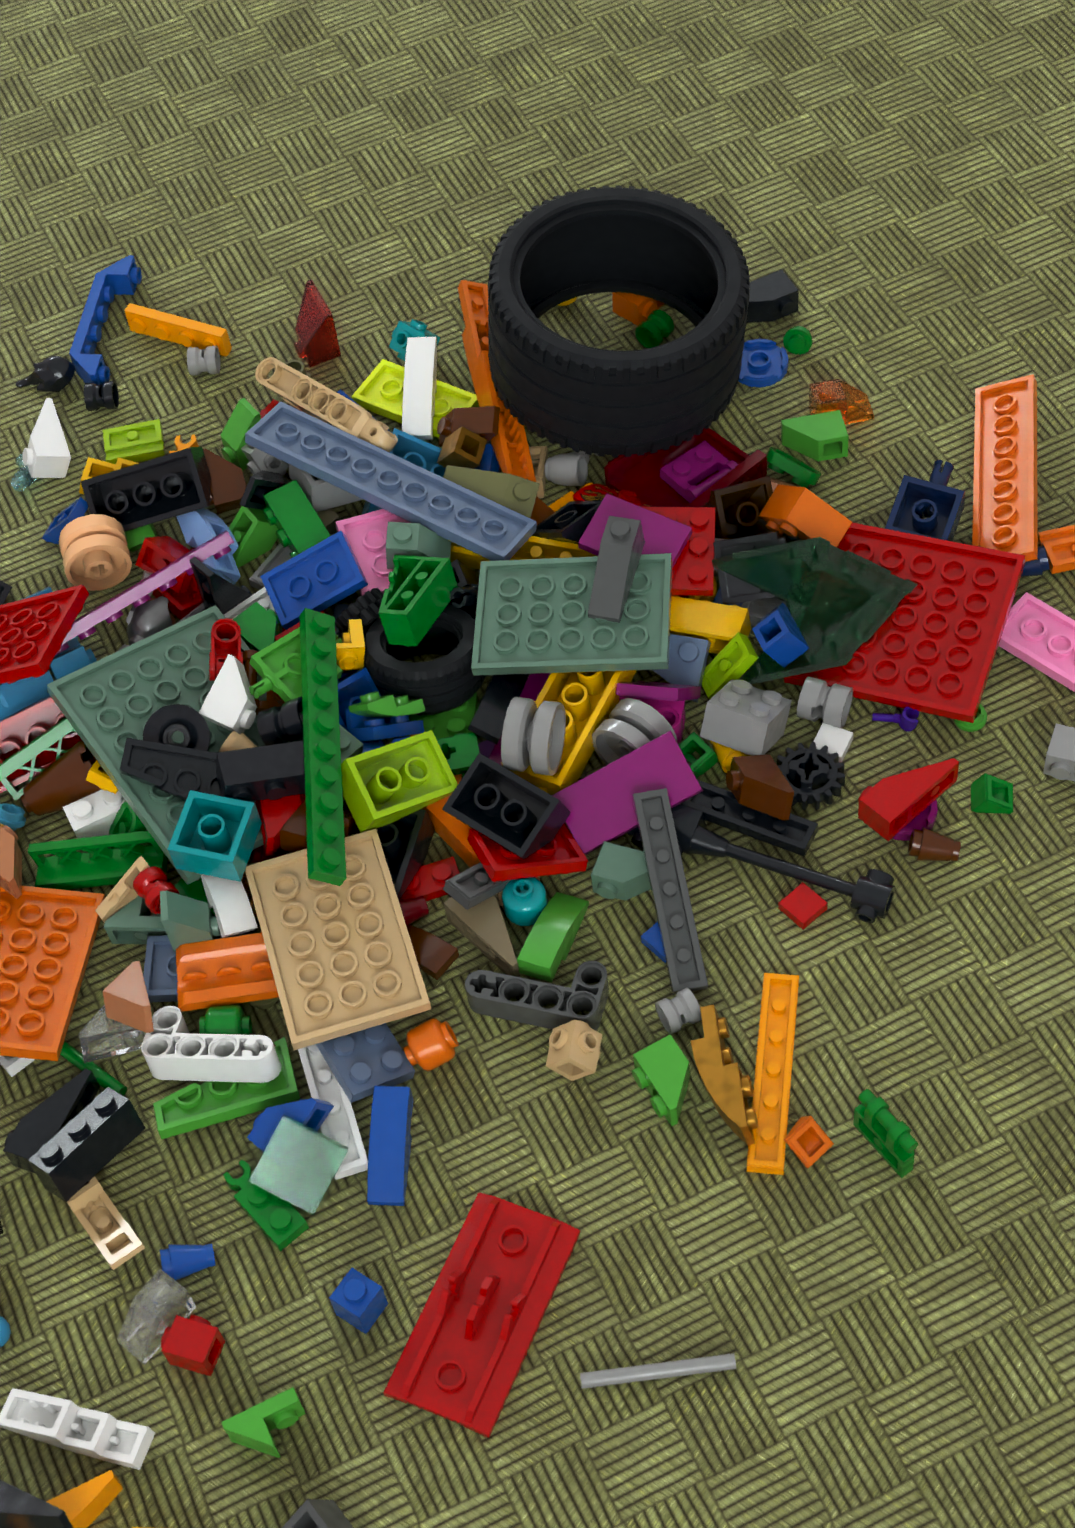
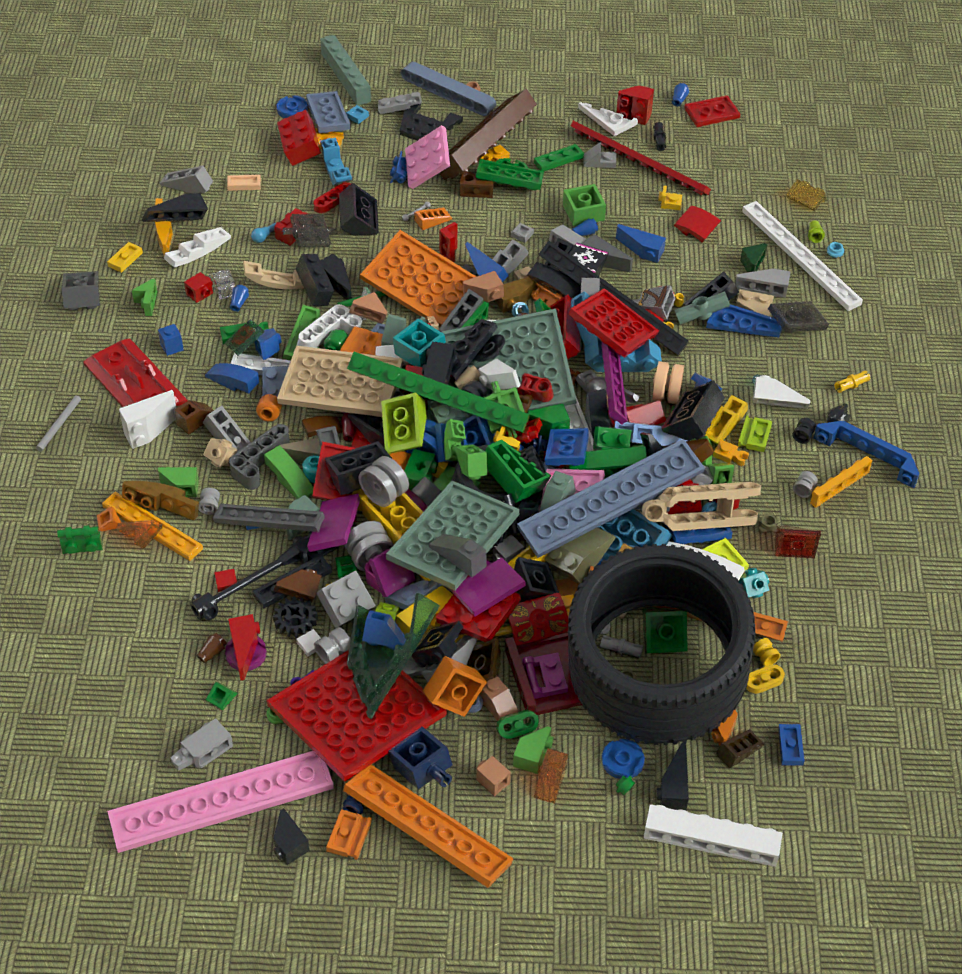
camera: 110 degrees right, 5 degrees down
none -> clear orange slope [117,520,162,548]
none -> white slope [119,390,176,449]
none -> reddish brown slope [174,400,214,435]
none -> light grey slope [203,406,251,452]
none -> dark grey slope [438,289,484,332]
none -> bright green slope [455,444,487,479]
none -> nougat brick [476,756,511,796]
none -> green bracket [593,426,632,450]
none -> white brick [644,805,782,867]

